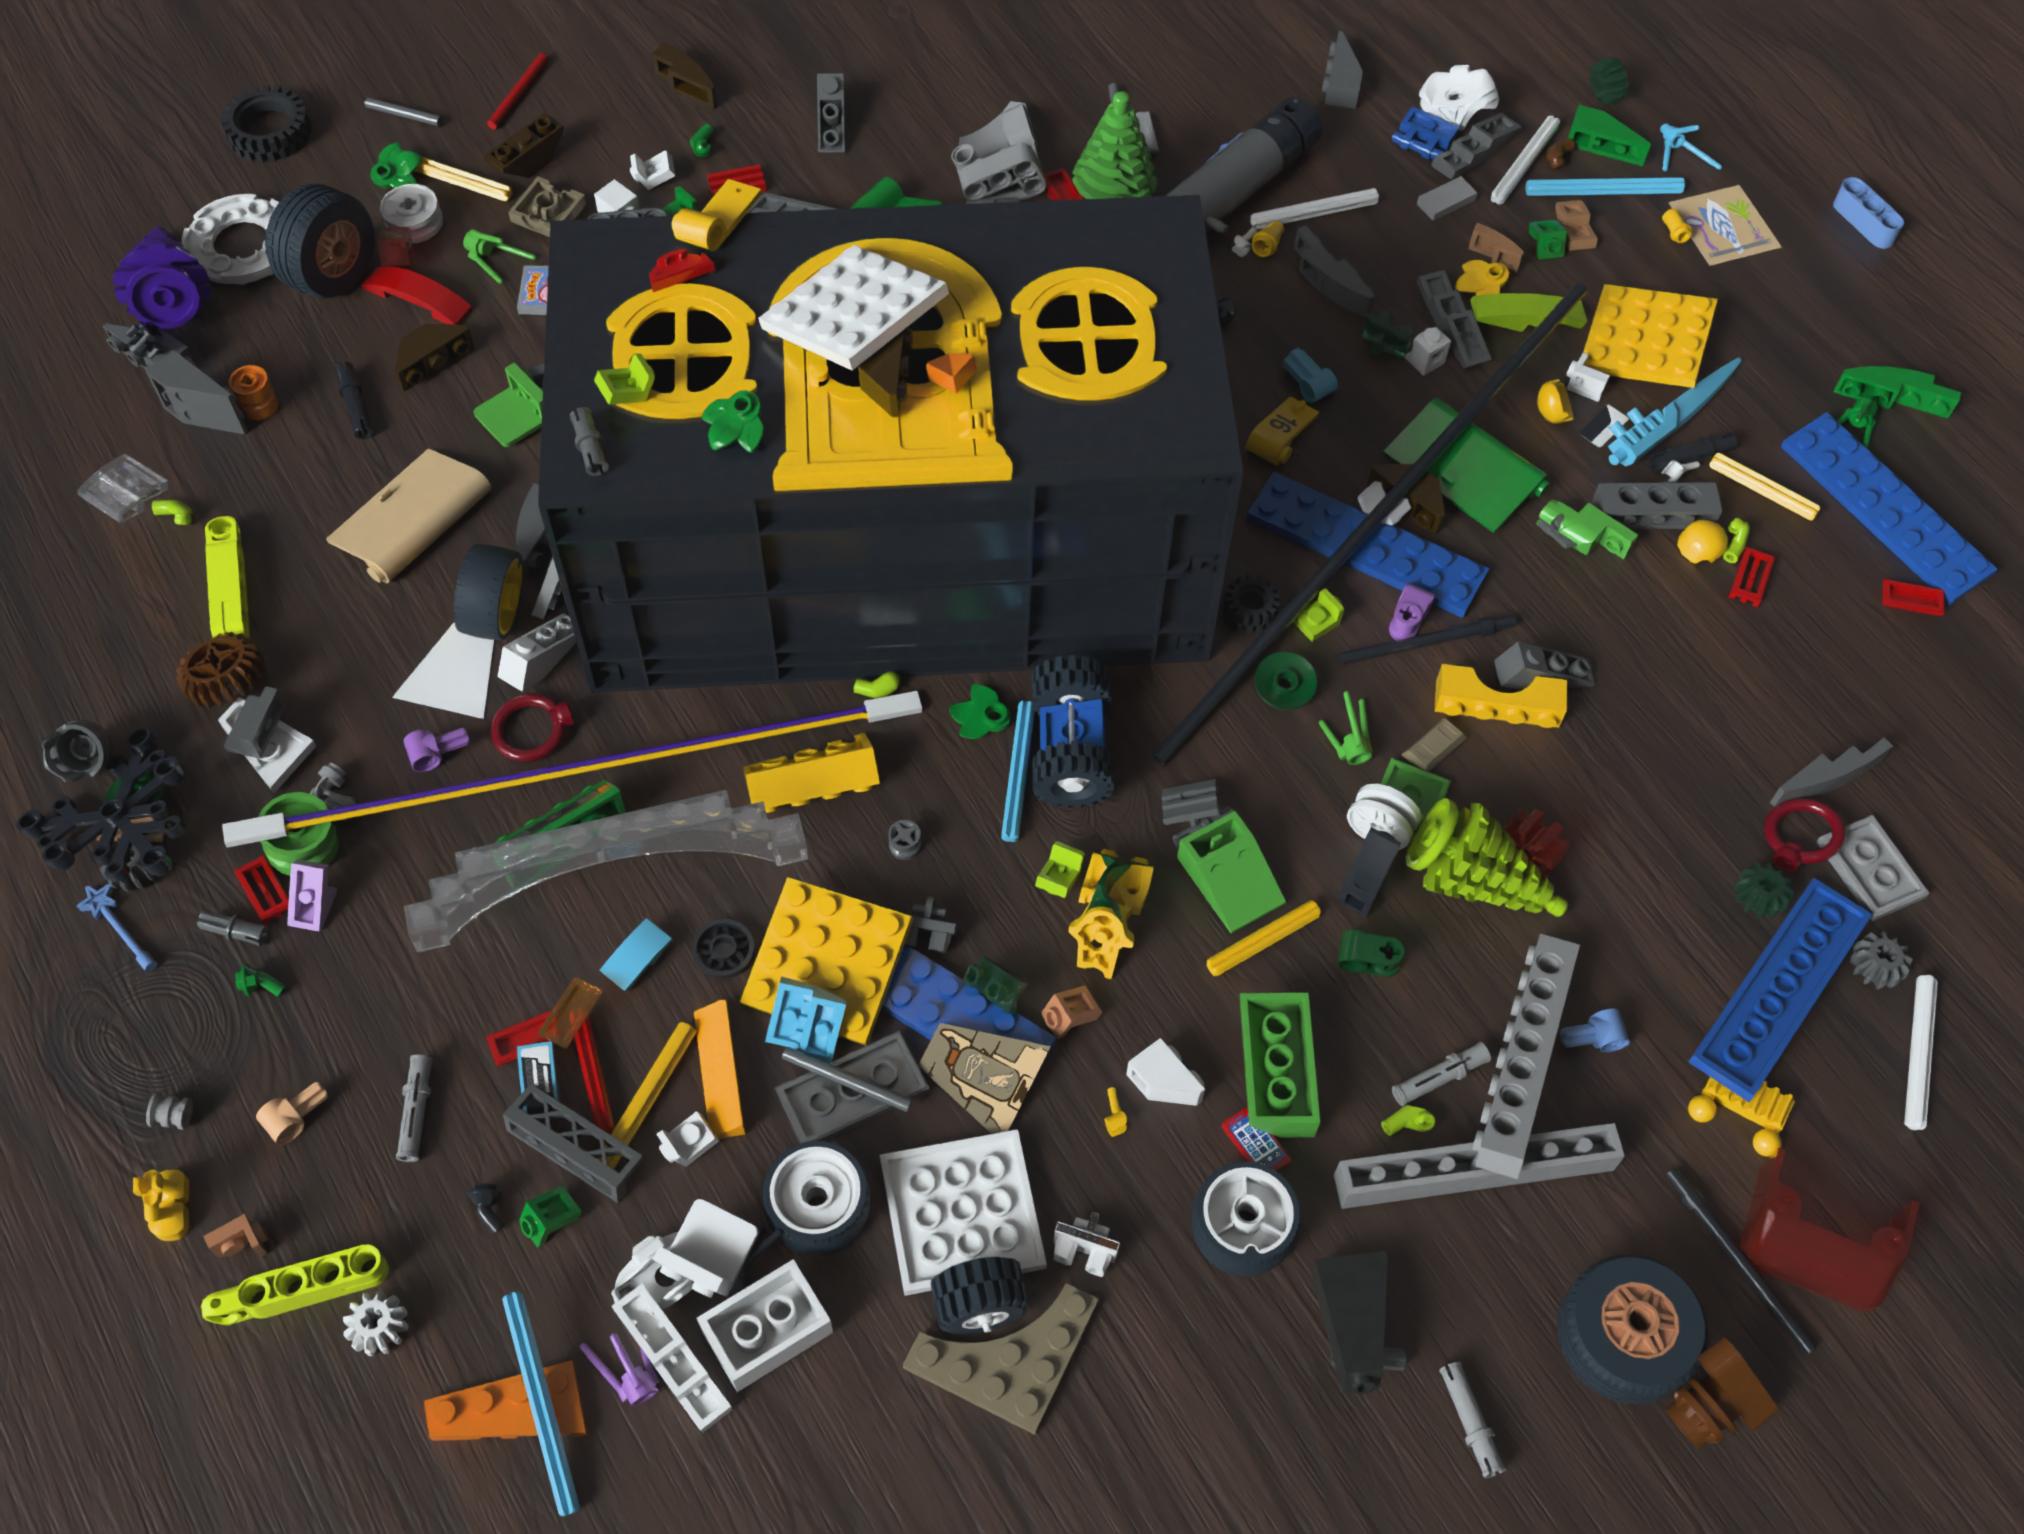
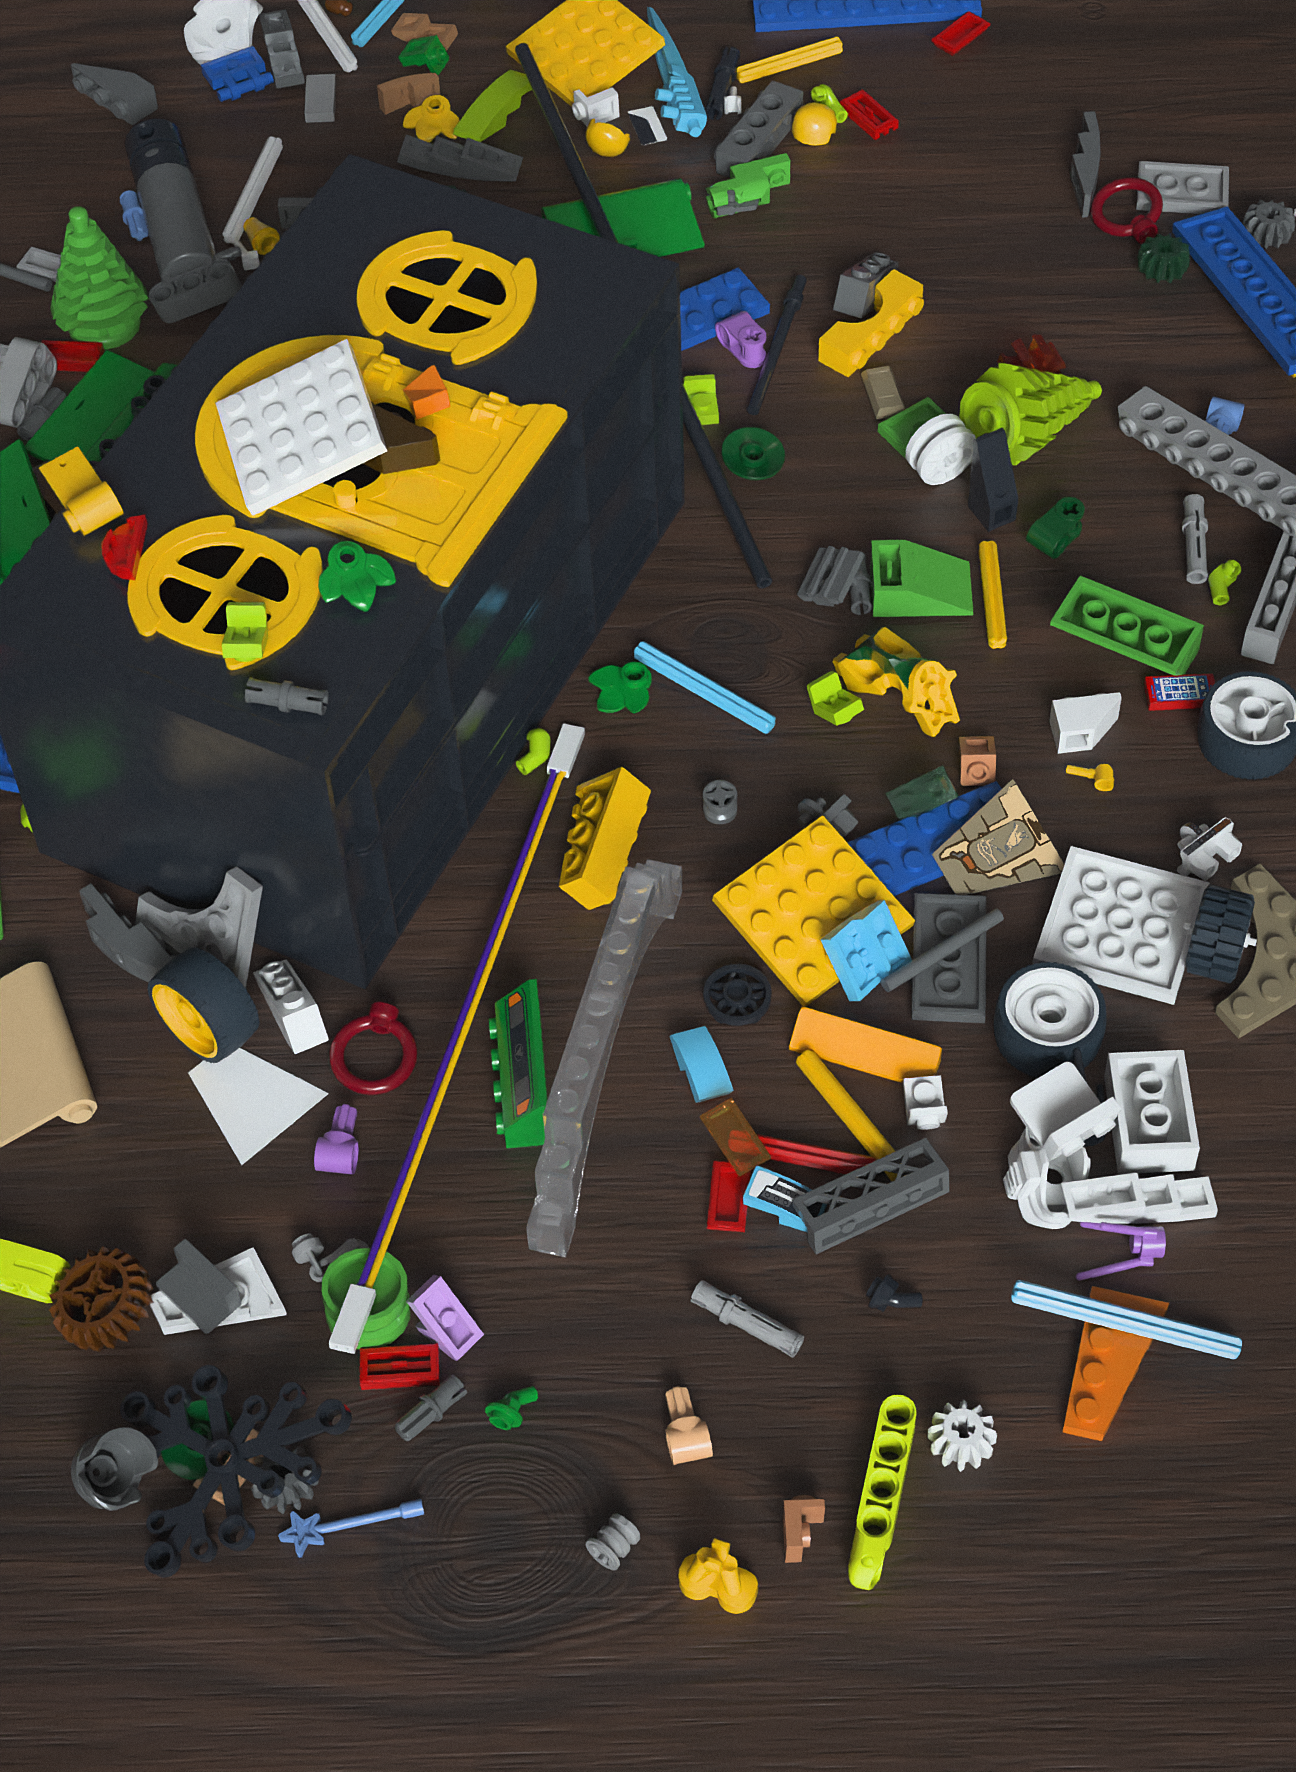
camera: 55 degrees left, 5 degrees down
green bracket [519,1185,582,1247] -> none
black plate [1031,655,1114,808] -> none
bright green plant [1319,691,1373,765] -> none
white brick [1405,327,1451,376] -> none

